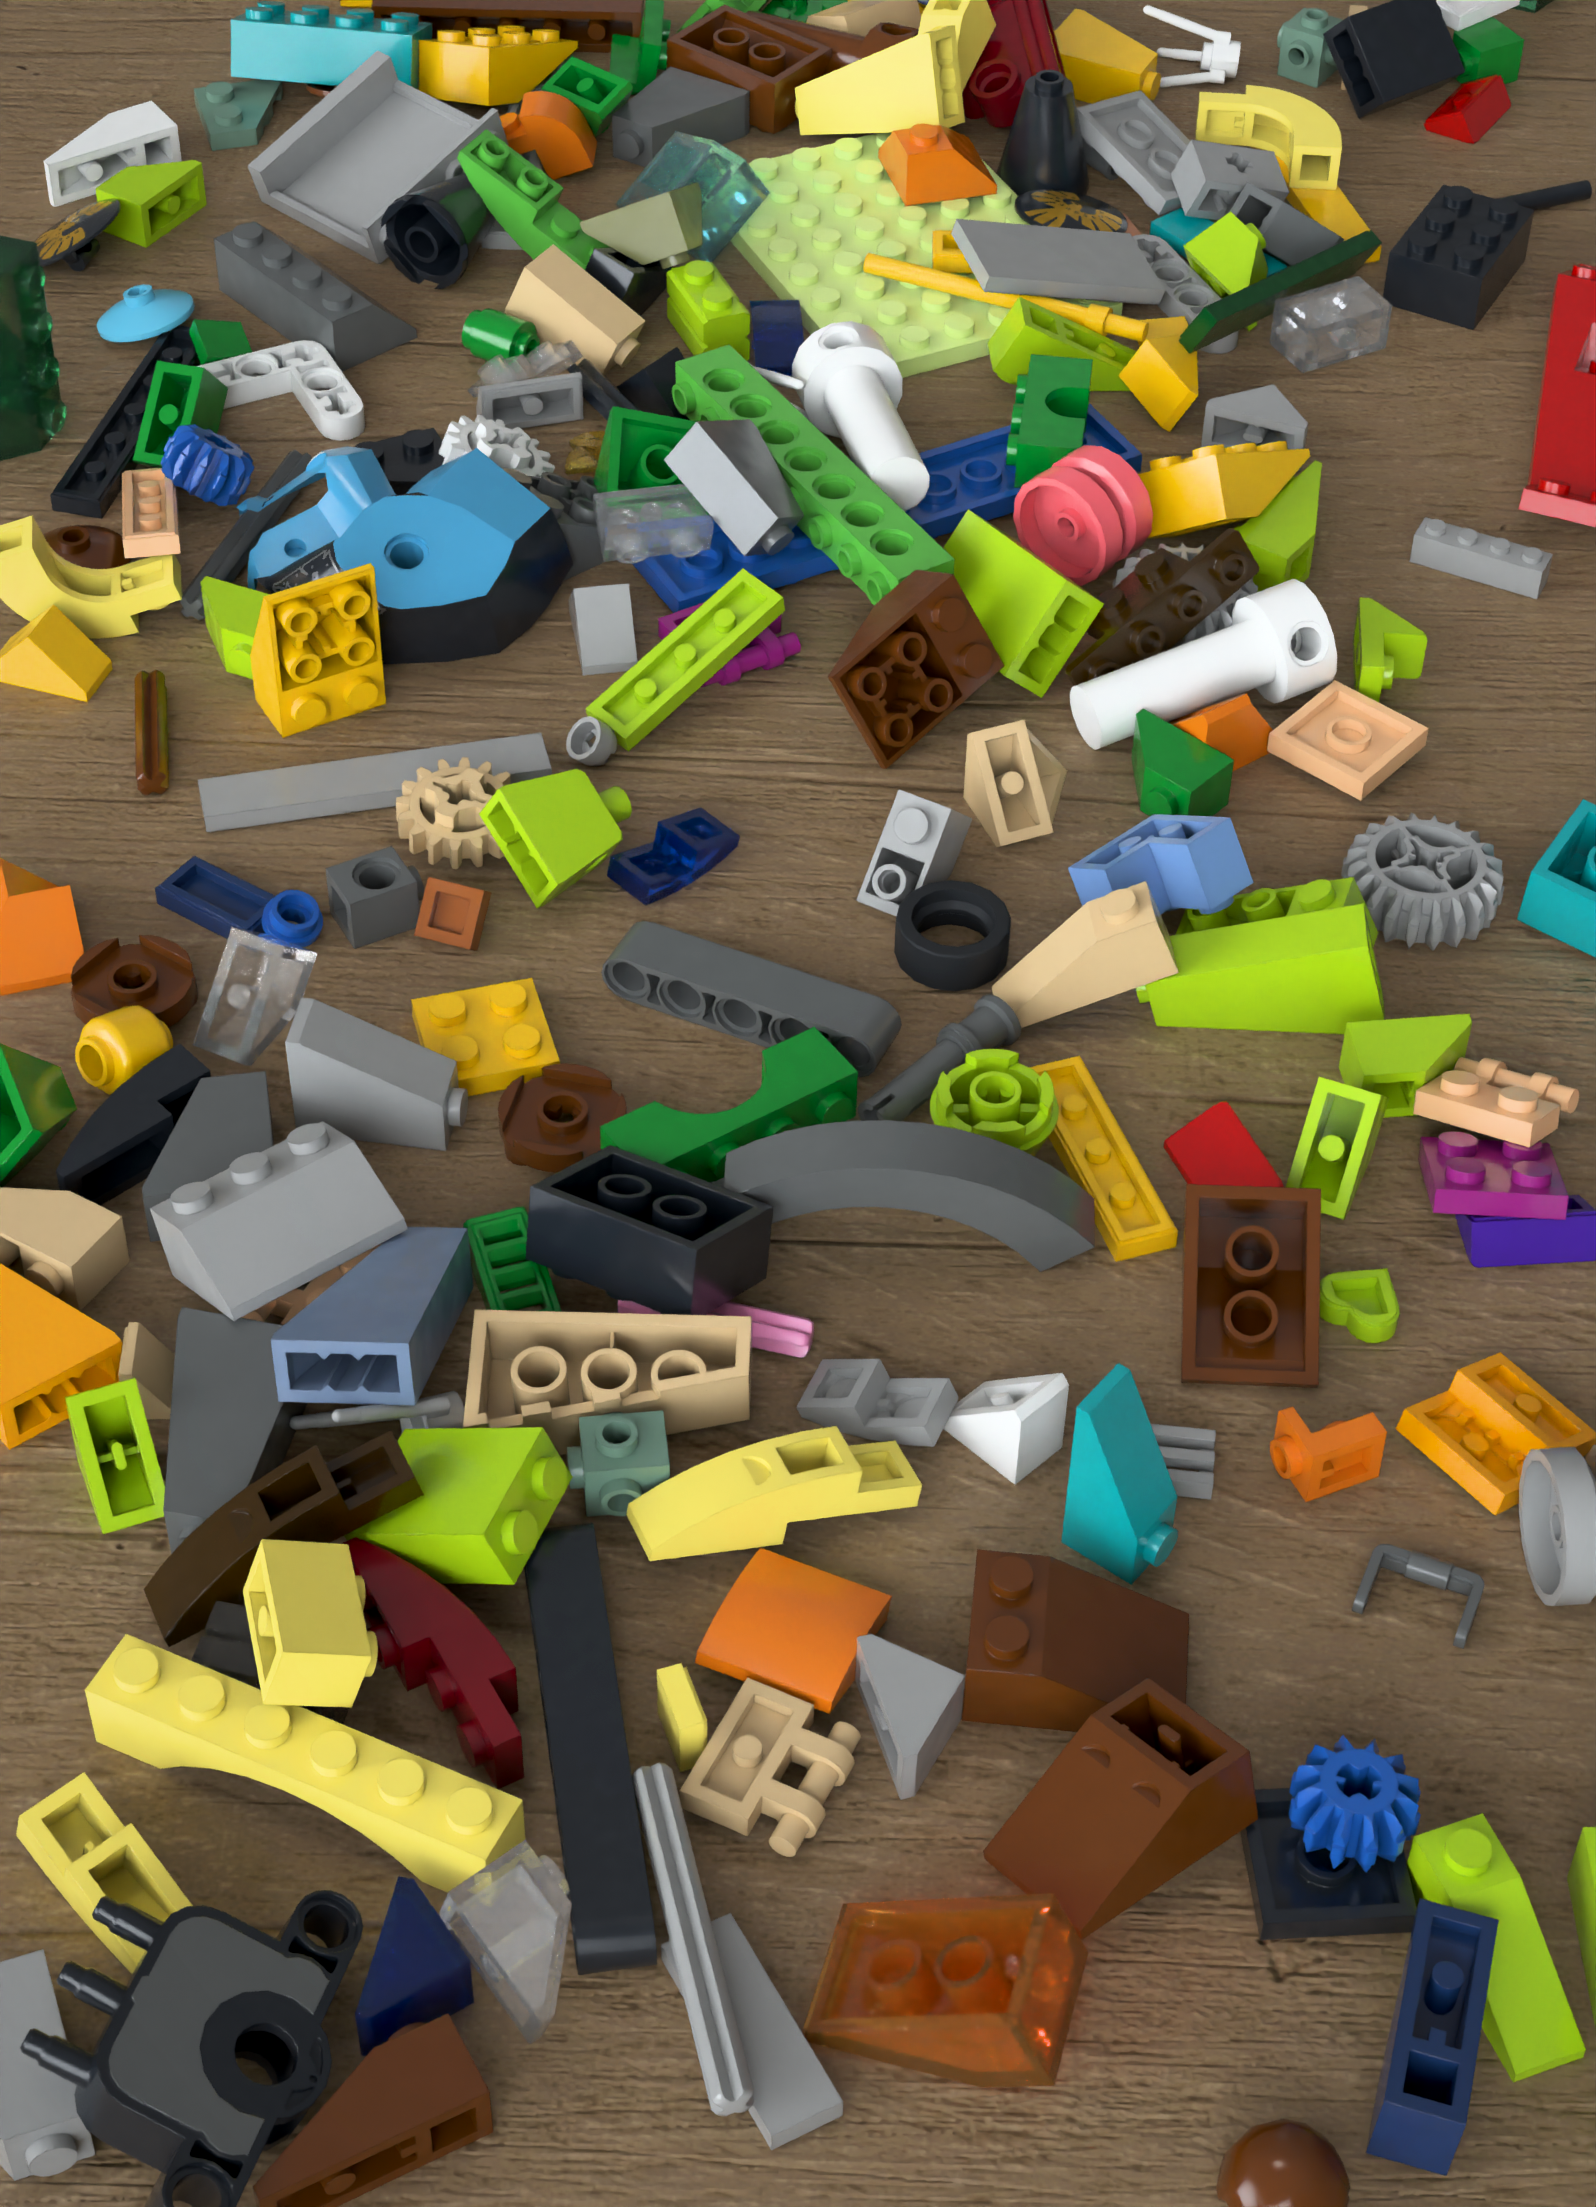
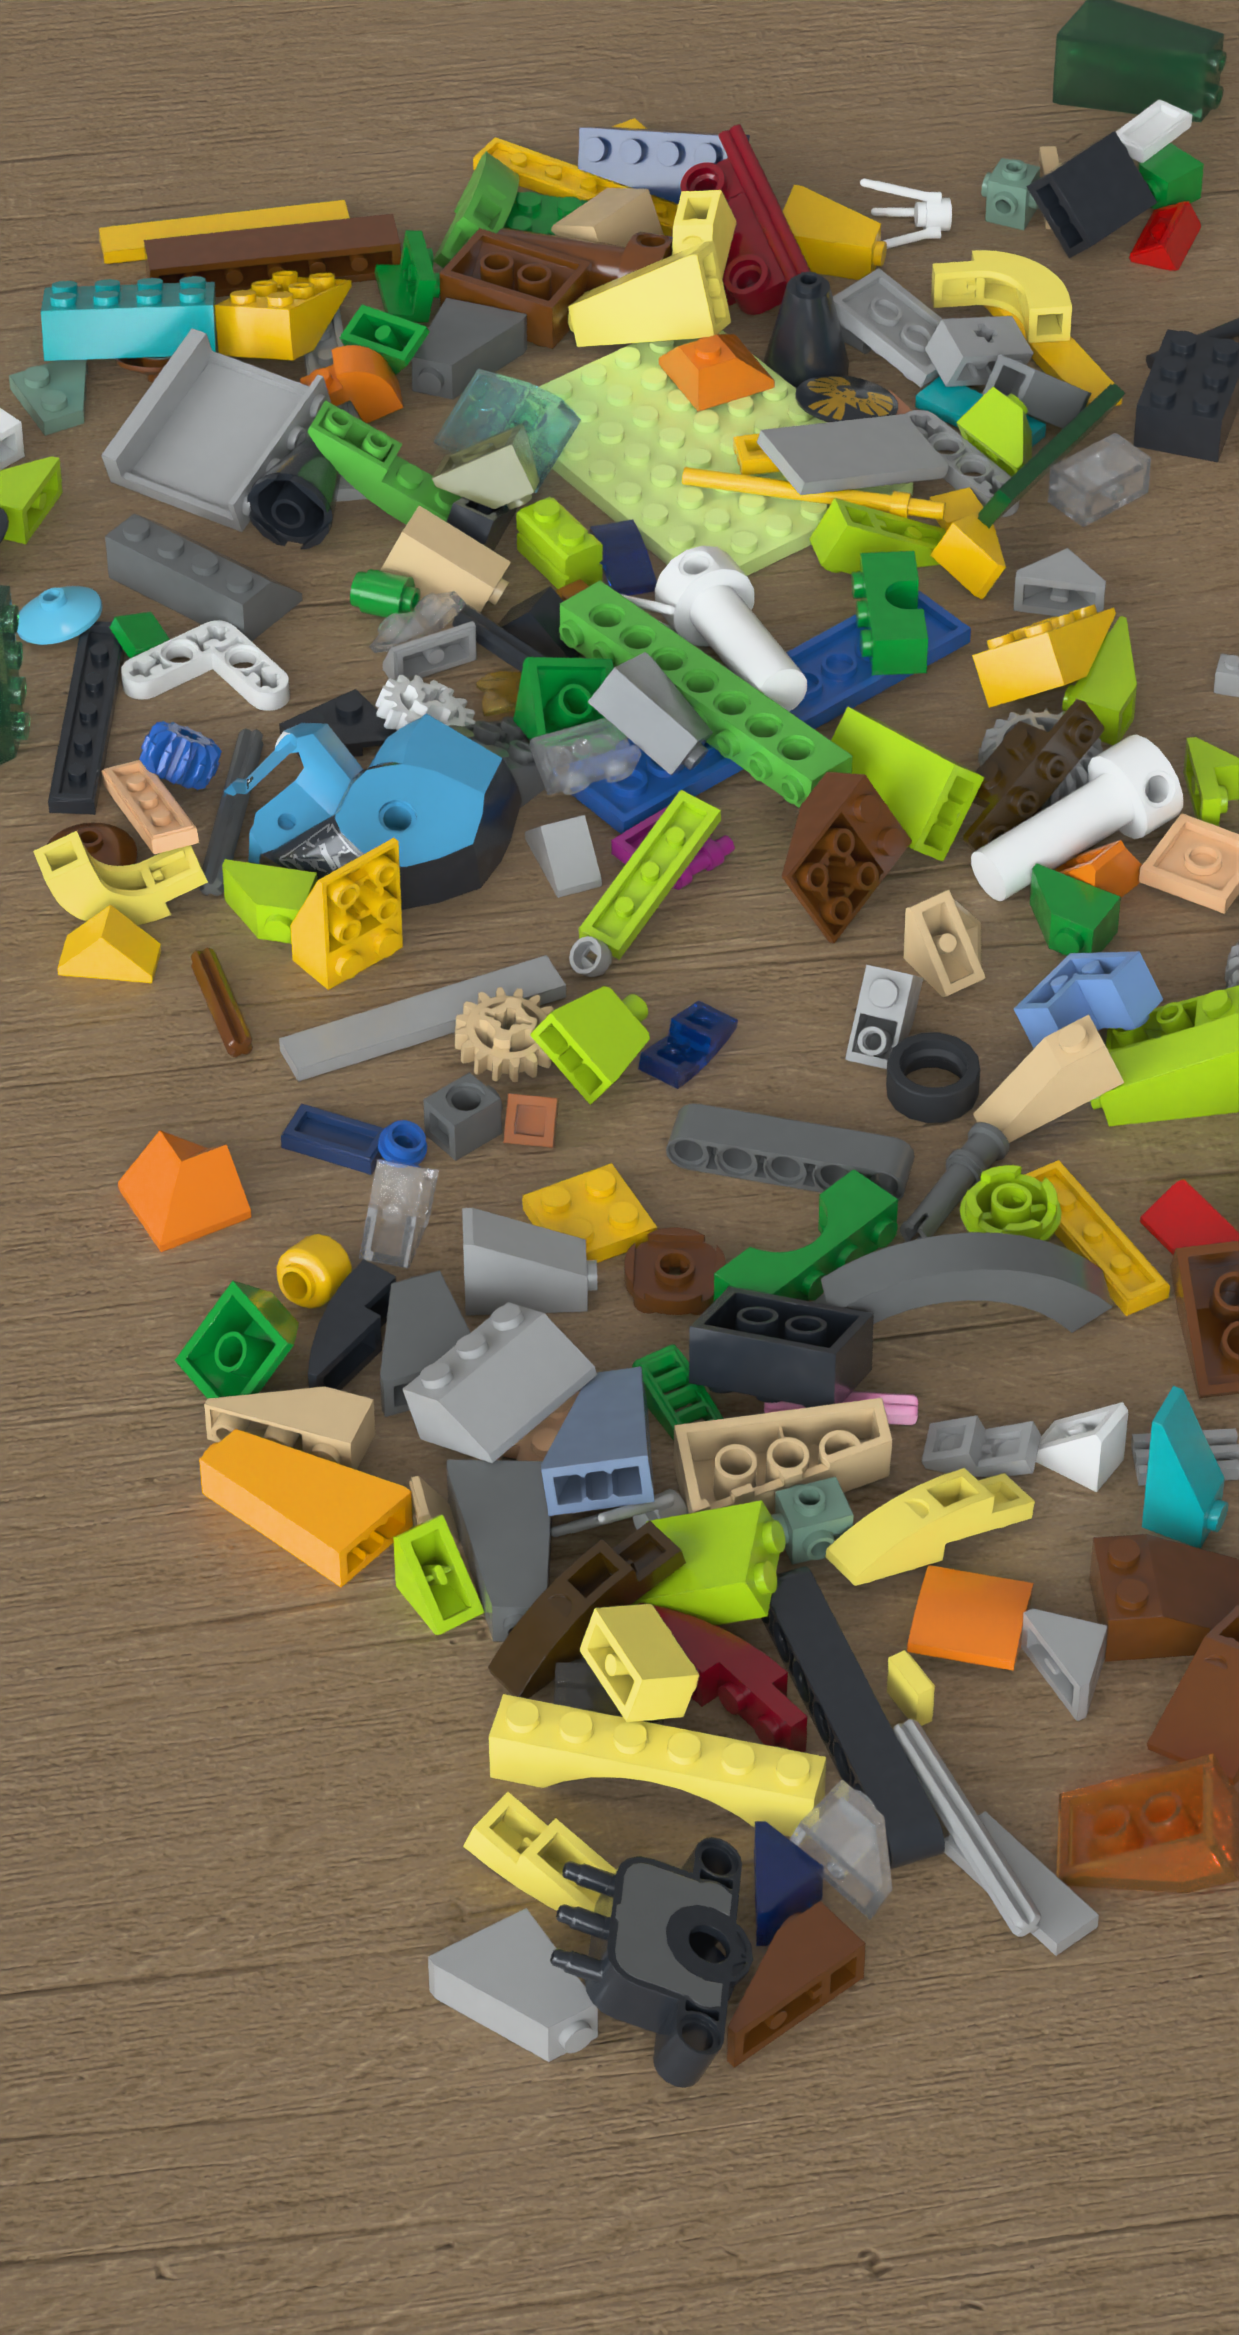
camera: 10 degrees left, 0 degrees up
reddish brown plate [71,935,198,1028] -> none
green slope [133,361,228,468] -> none
tan plate [680,1677,861,1857] -> none
coral wheel [1013,445,1153,586] -> none

